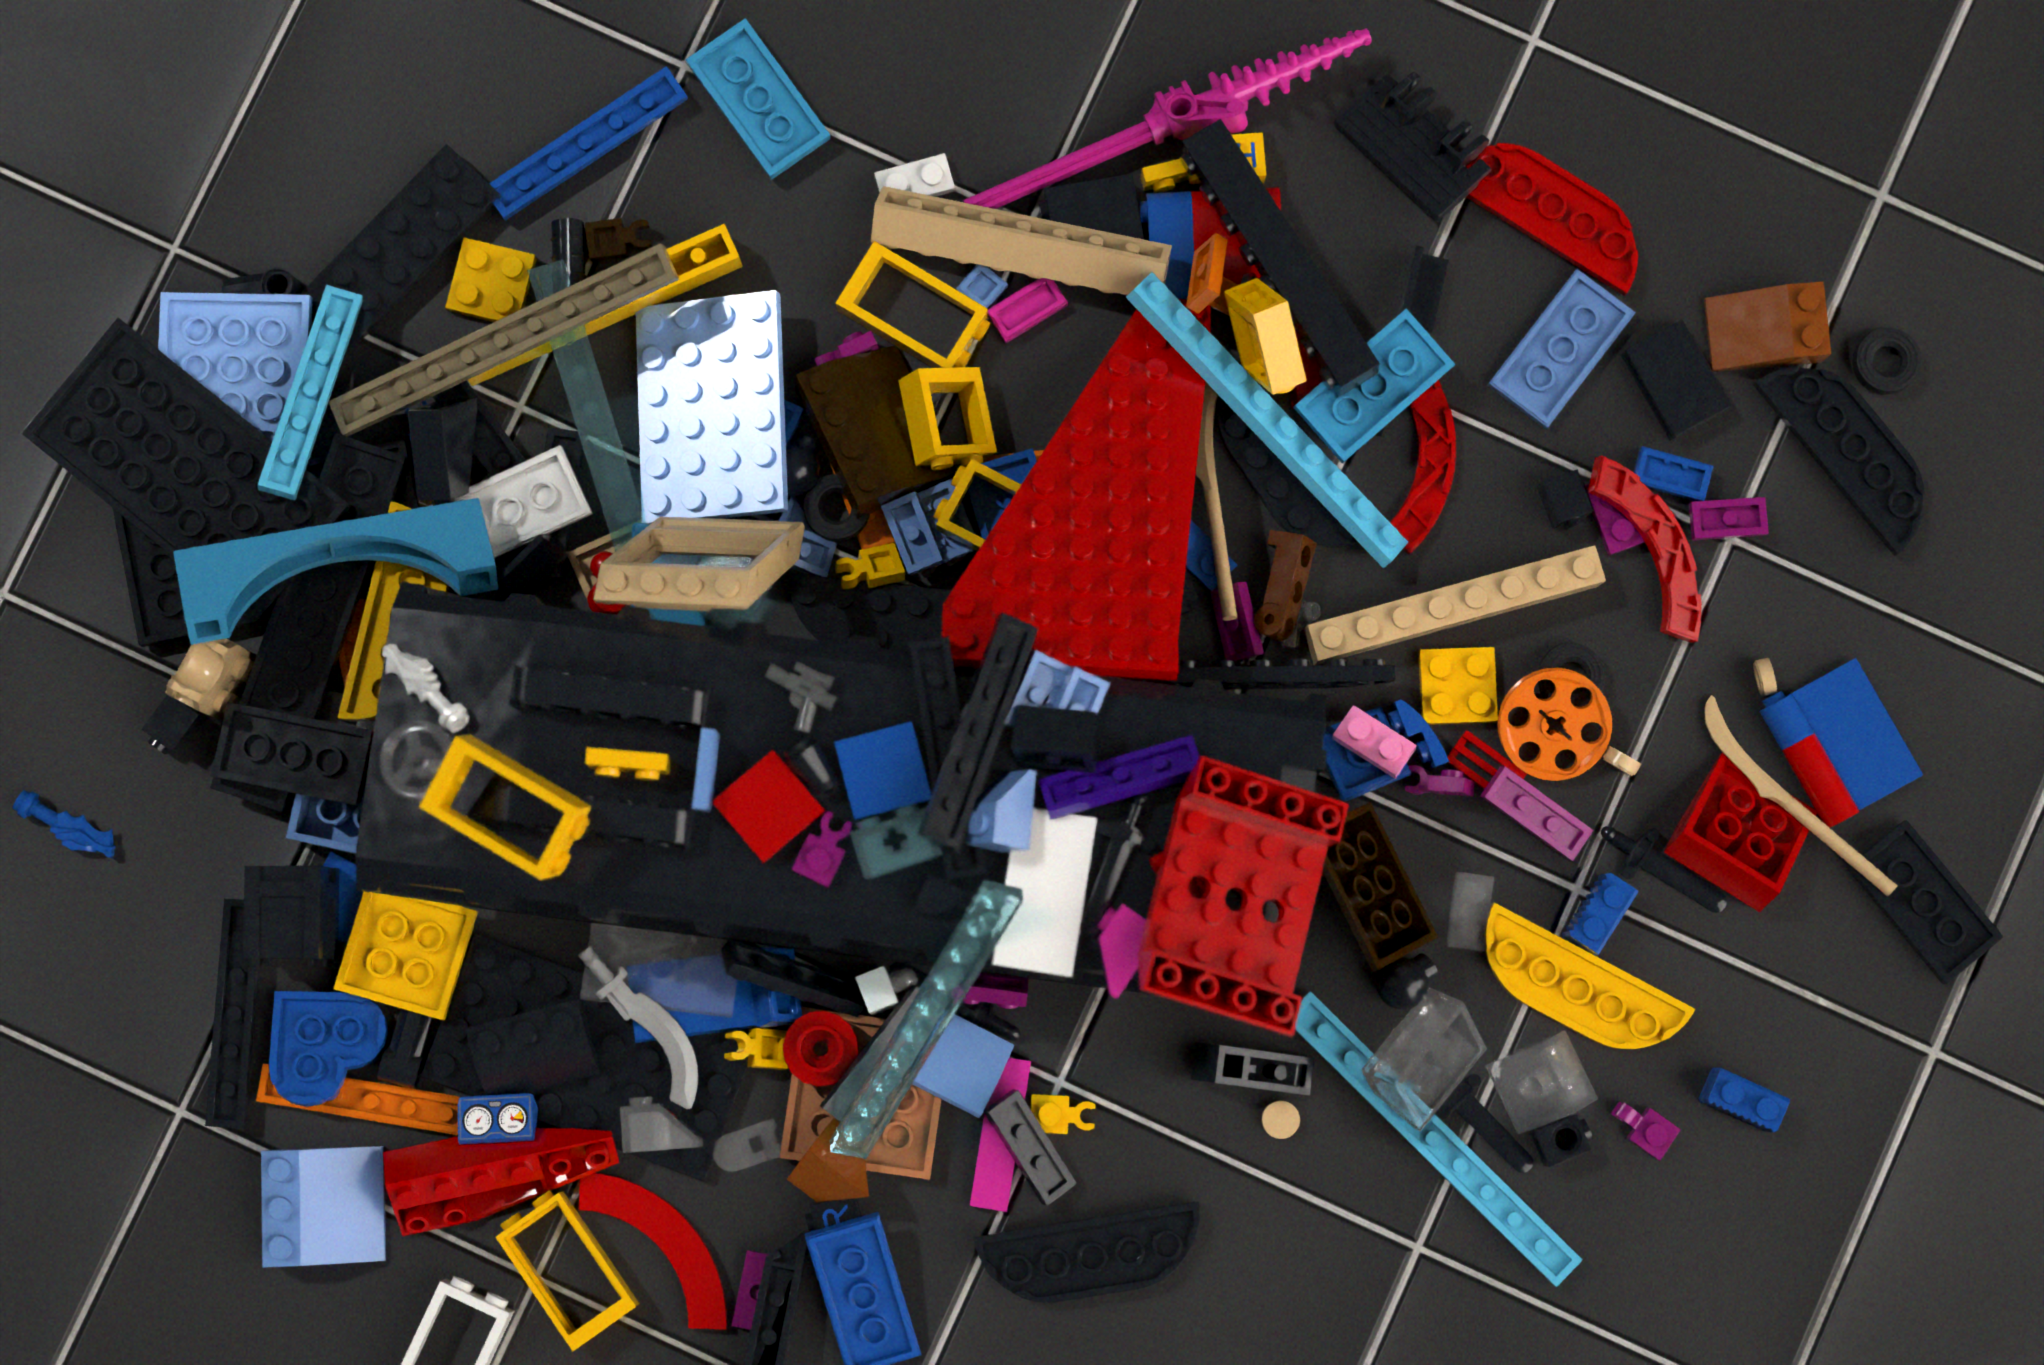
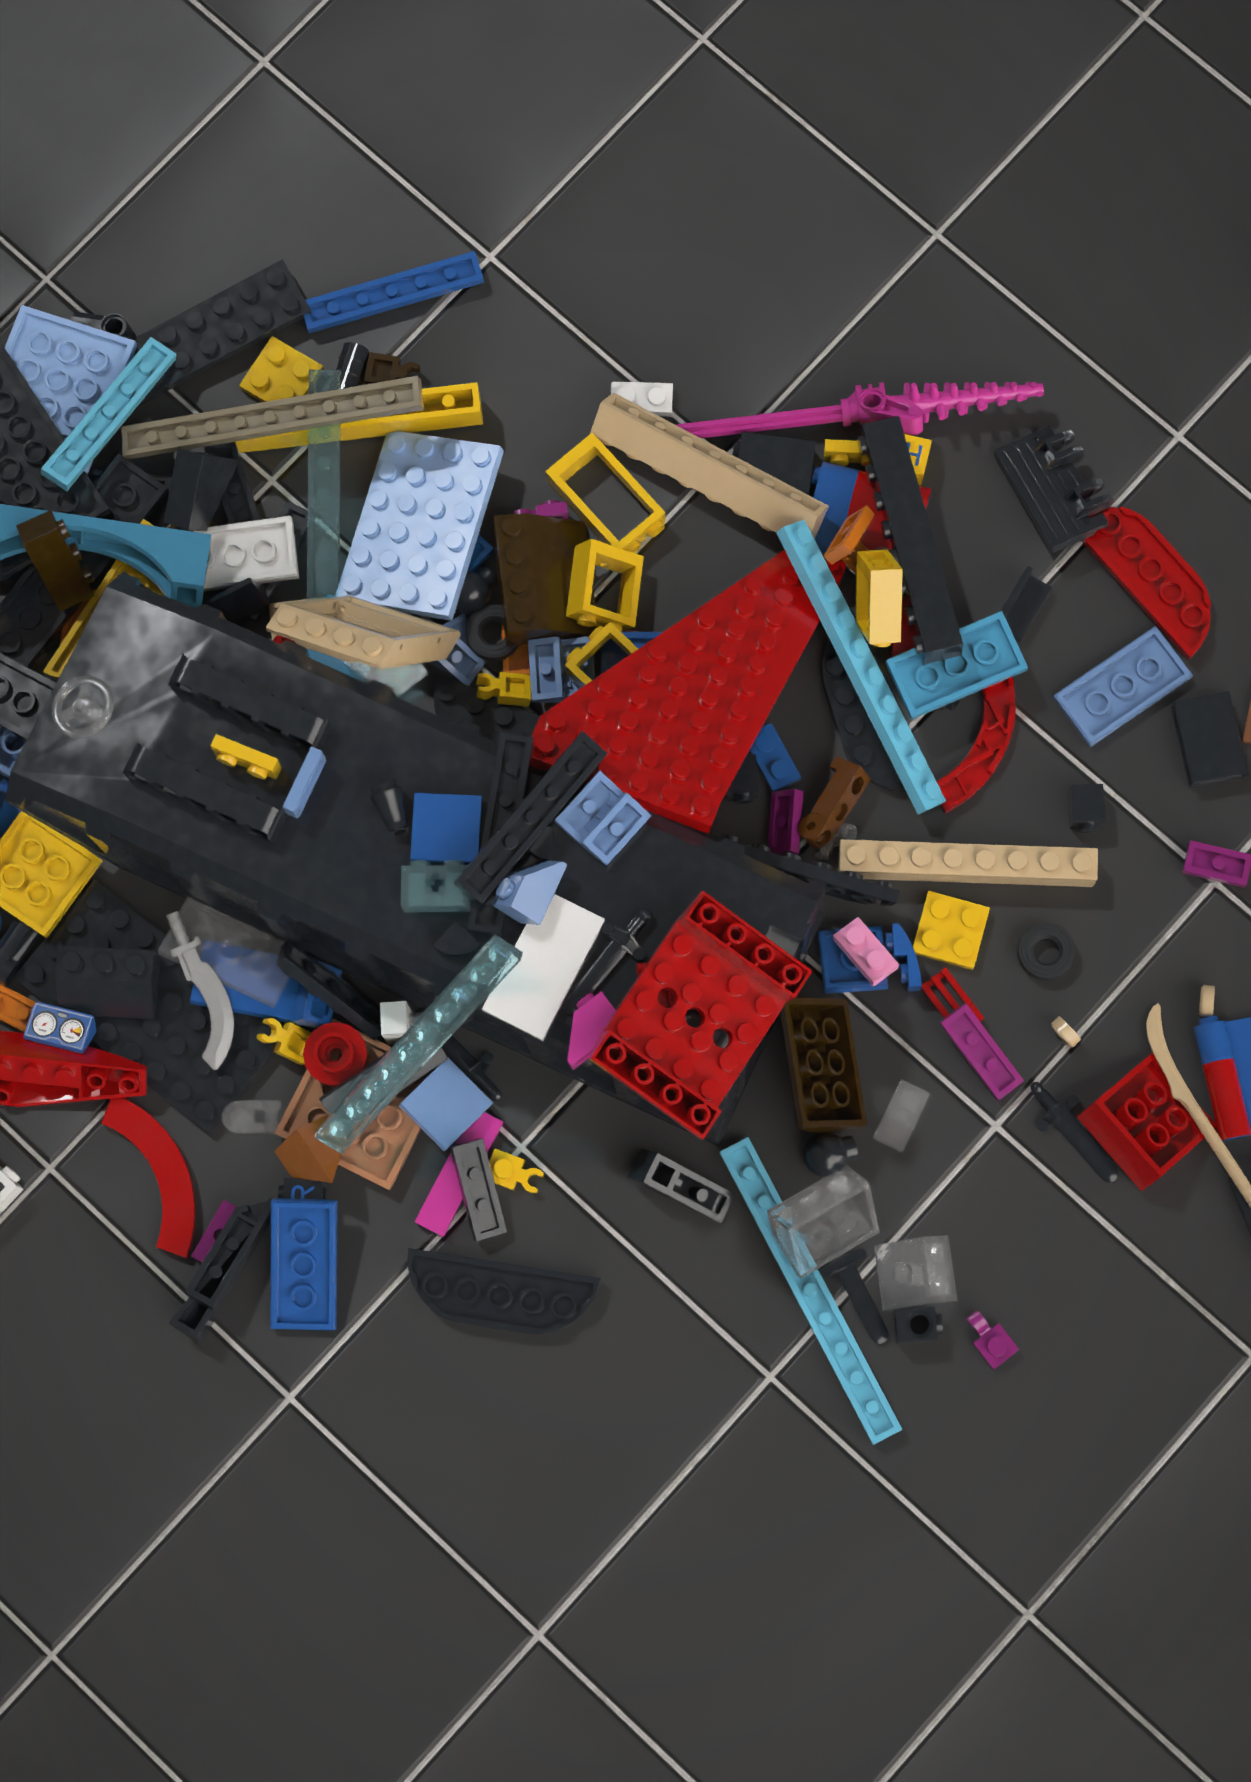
camera: 30 degrees right, 5 degrees down
white piece [382,644,469,733] -> none
yellow window [419,735,592,880] -> none
yellow window [496,1190,640,1351] -> none
clear slope [620,1096,703,1153] -> none
dark azure plate [685,18,831,180] -> none
red tile [712,750,825,863] -> none
dark grey piece [765,662,838,734] -> none
magenta plate [792,811,852,888] -> none
magenta plate [951,969,1029,1009] -> none
medium blue tile [956,264,1008,309] -> none
dark pink tile [988,278,1068,344] -> none
black panel [1011,705,1098,773] -> none
dark purple plate [1038,735,1200,820] -> none
tan piece [1196,382,1237,621] -> none
tan tile [1261,1101,1300,1139] -> none
magenta plate [1405,765,1475,797] -> none
yellow plate [1484,902,1695,1049] -> none
orange wedge [1498,668,1612,781] -> none
blue brick [1562,873,1639,955] -> none
magenta plate [1584,484,1645,556] -> none
red tile [1588,455,1702,643] -> none
blue plate [1633,446,1714,501] -> none
blue brick [1699,1067,1790,1133] -> none
none -> dark brown brick [16,510,95,611]

